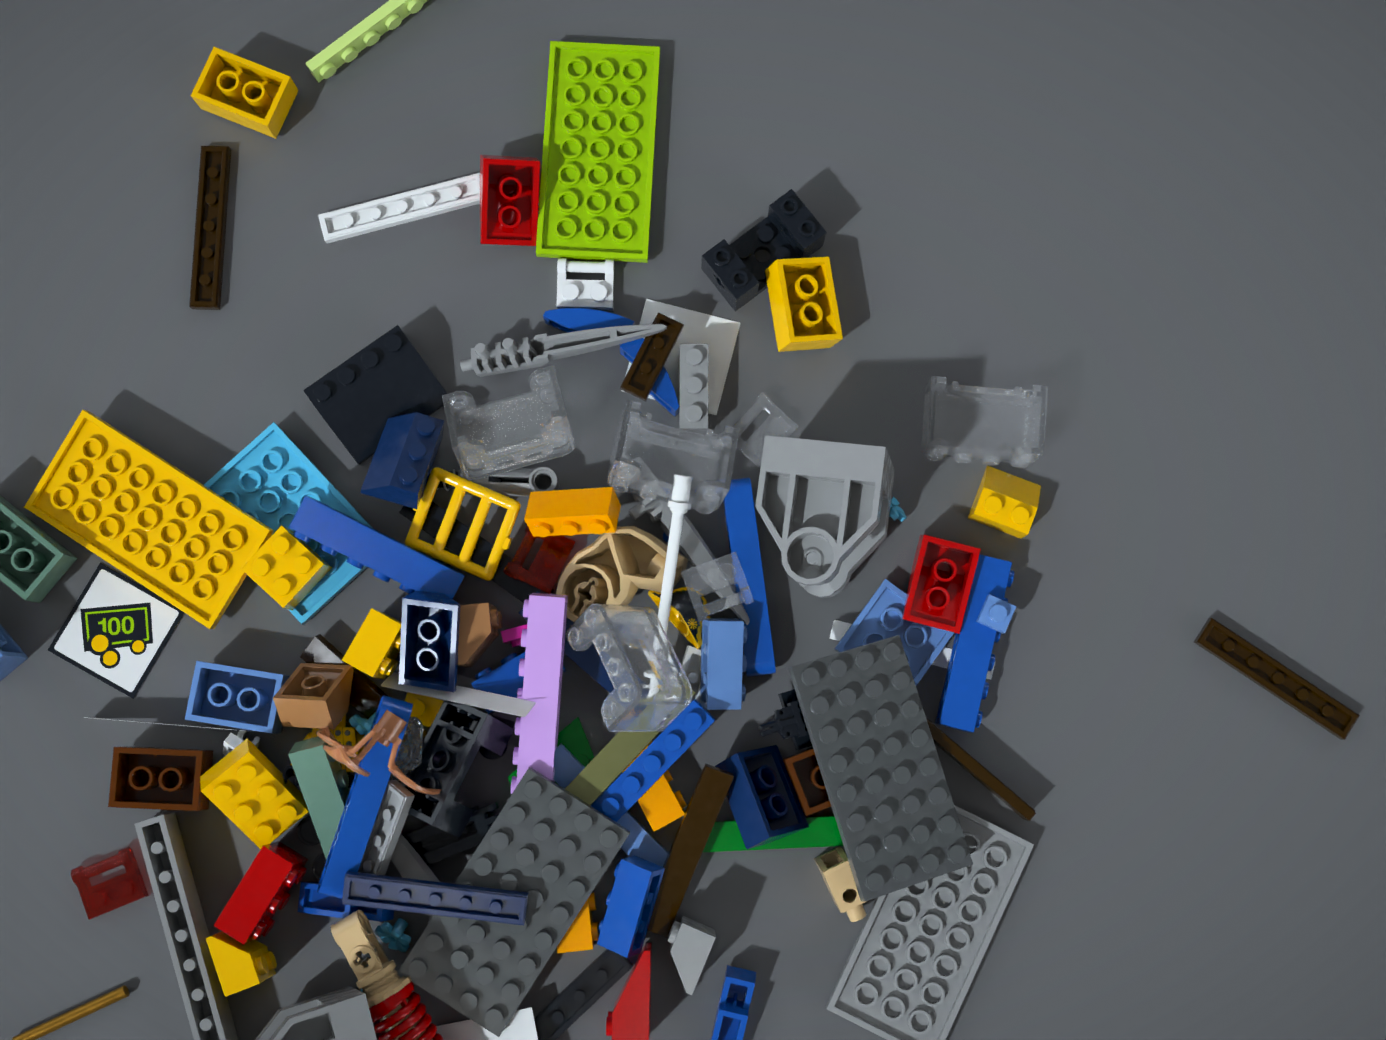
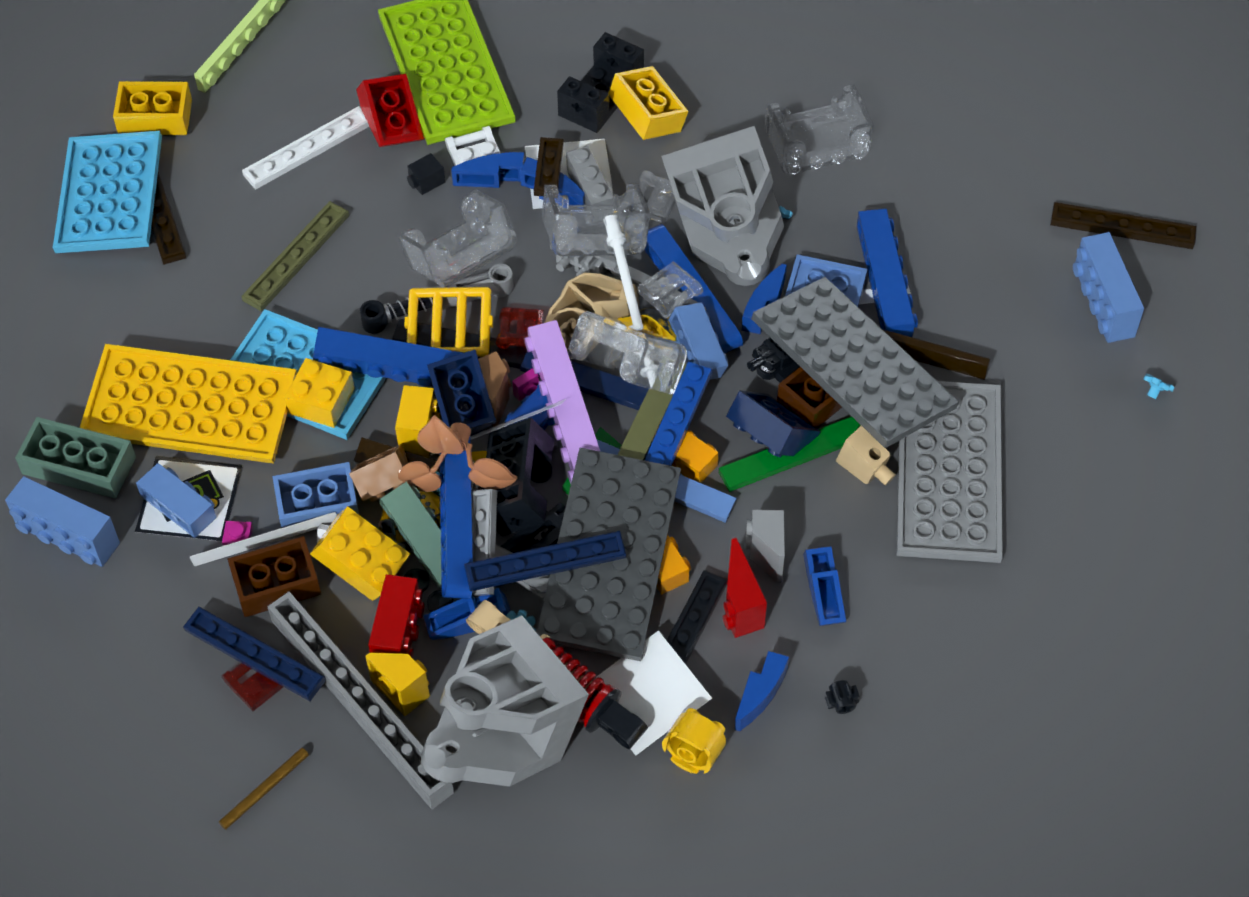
camera: 20 degrees left, 25 degrees down
black slope [303,325,452,464] -> none
dark blue slope [361,412,444,509] -> none
light grey piece [460,324,667,377] -> none
light orange brick [524,487,621,537] -> none
blue brick [597,855,665,958] -> none
dark brown tile [647,763,734,937] -> none
red slope [902,535,981,634] -> none
yellow slope [968,466,1041,539] -> none
medium blue plate [976,594,1016,634] -> none
none -> medium azure plate [53,131,162,253]
none -> medium blue brick [136,463,217,538]
none -> dark blue tile [183,607,326,702]
none -> dark pink plate [222,521,253,546]
none -> olive tile [241,201,349,312]
none -> black brick [407,153,445,195]
none -> blue slope [741,264,787,334]
none -> medium blue brick [1073,232,1144,343]
none -> medium azure plant [1143,373,1175,399]

